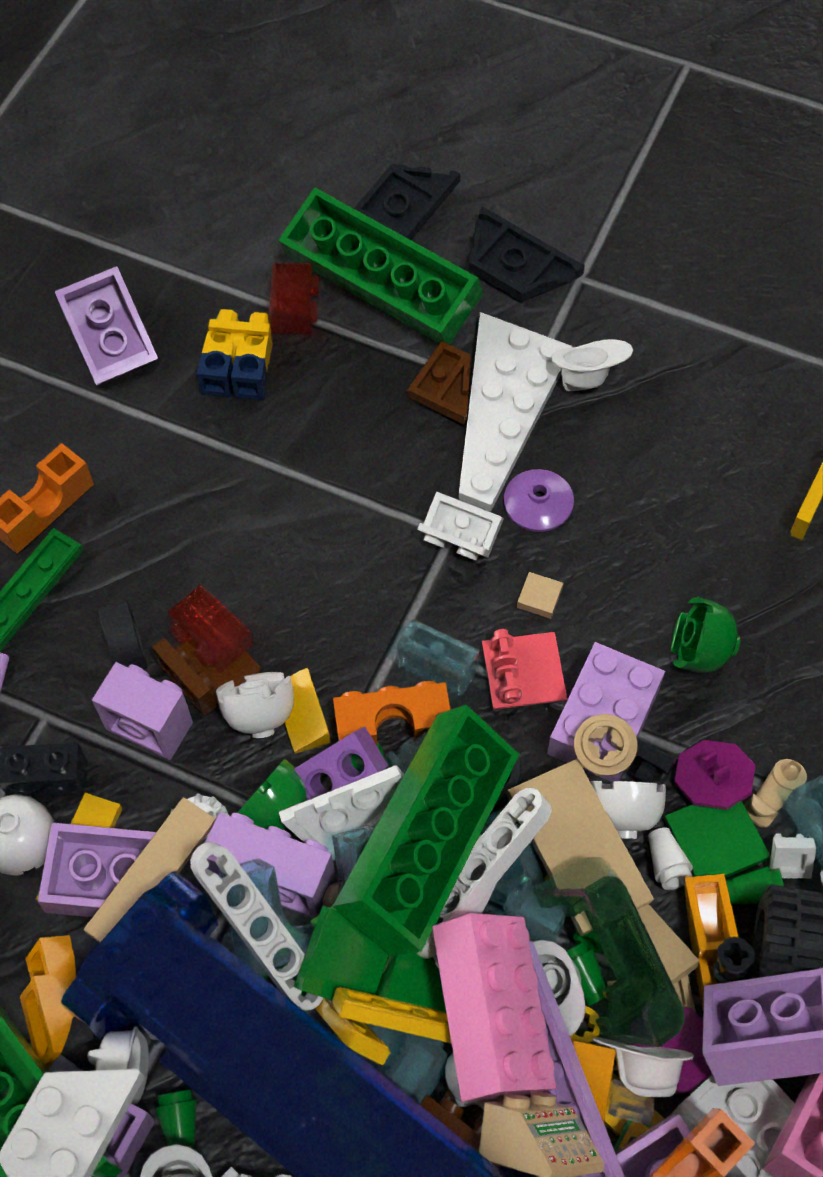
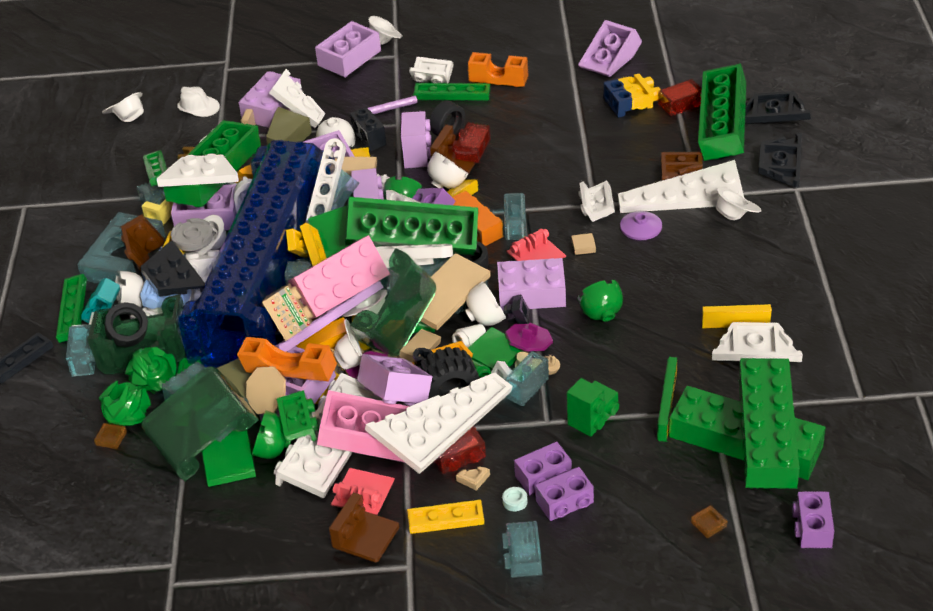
camera: 65 degrees right, 20 degrees down
tan gear [574,714,637,777] -> none

